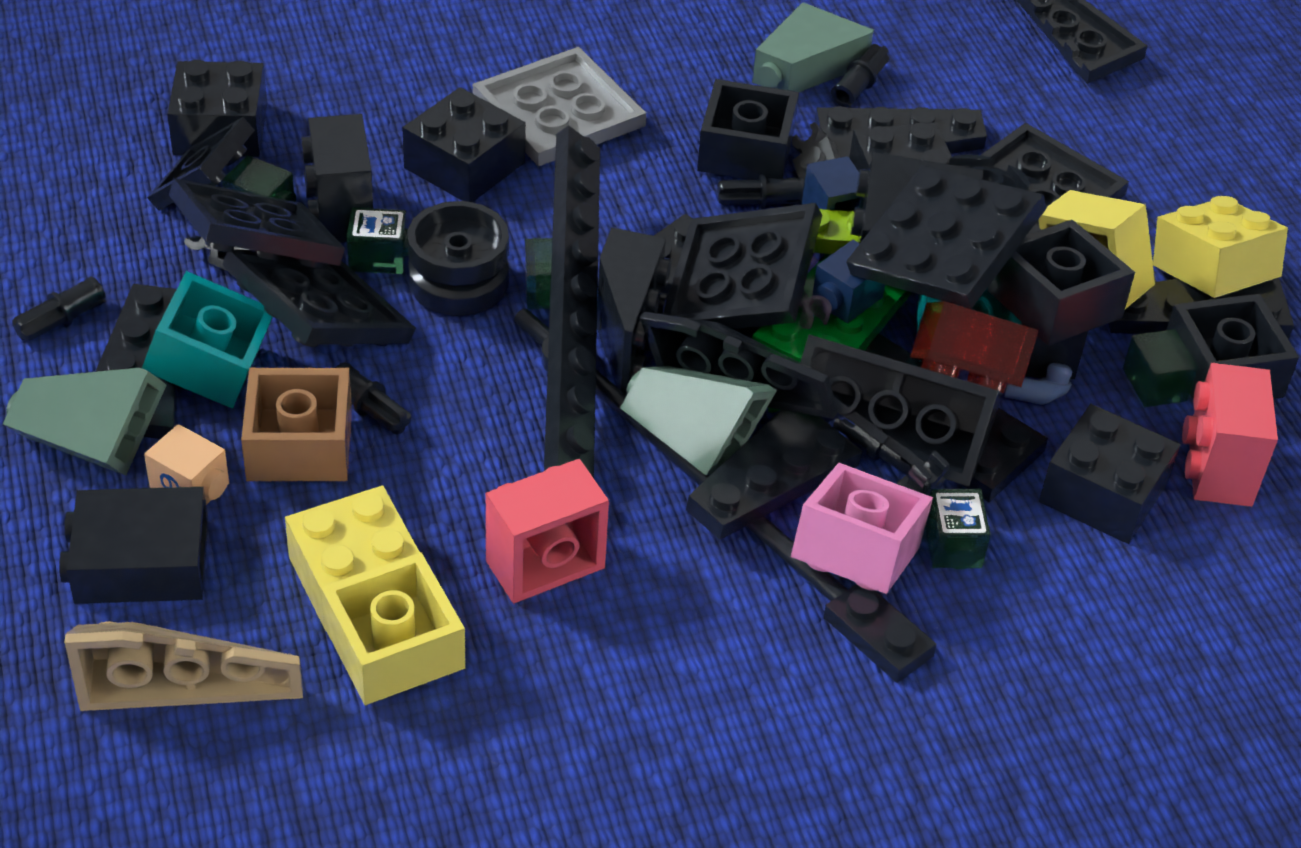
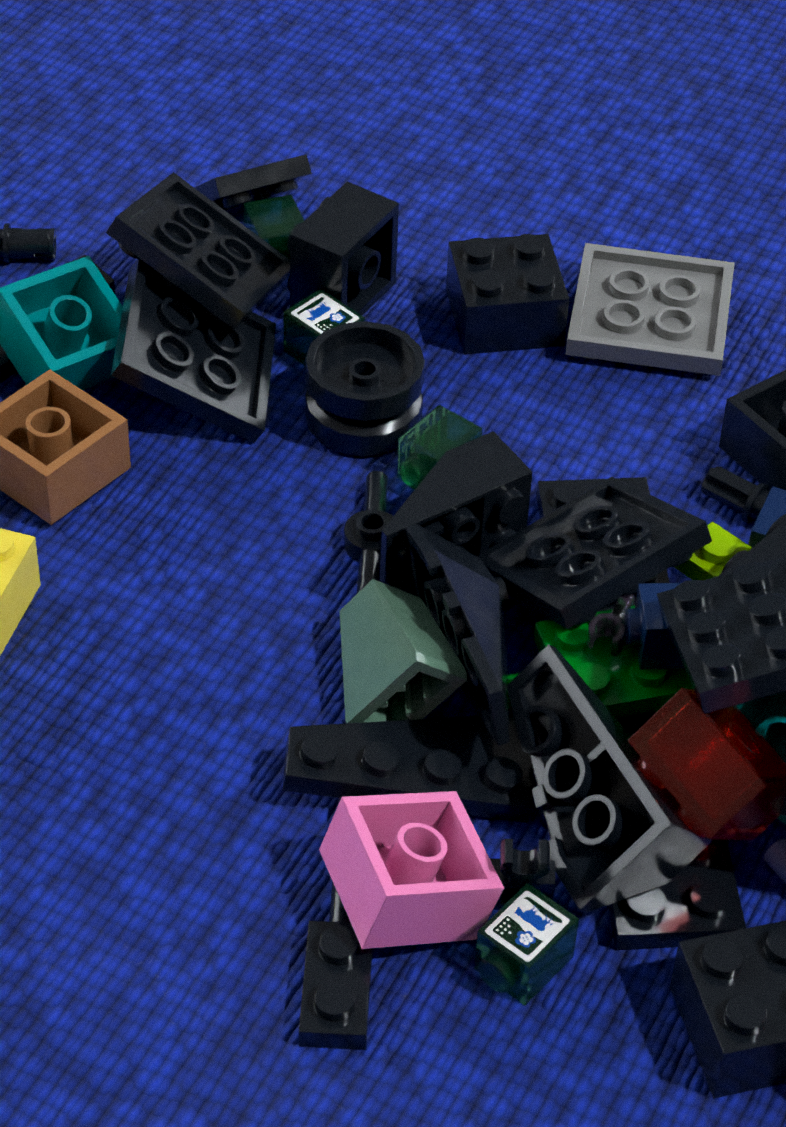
camera: 45 degrees right, 0 degrees up
black brick [167,60,267,157] -> none
black axle [335,362,411,435] -> none
coral brick [486,458,609,604] -> none
black plate [544,125,600,478] -> none

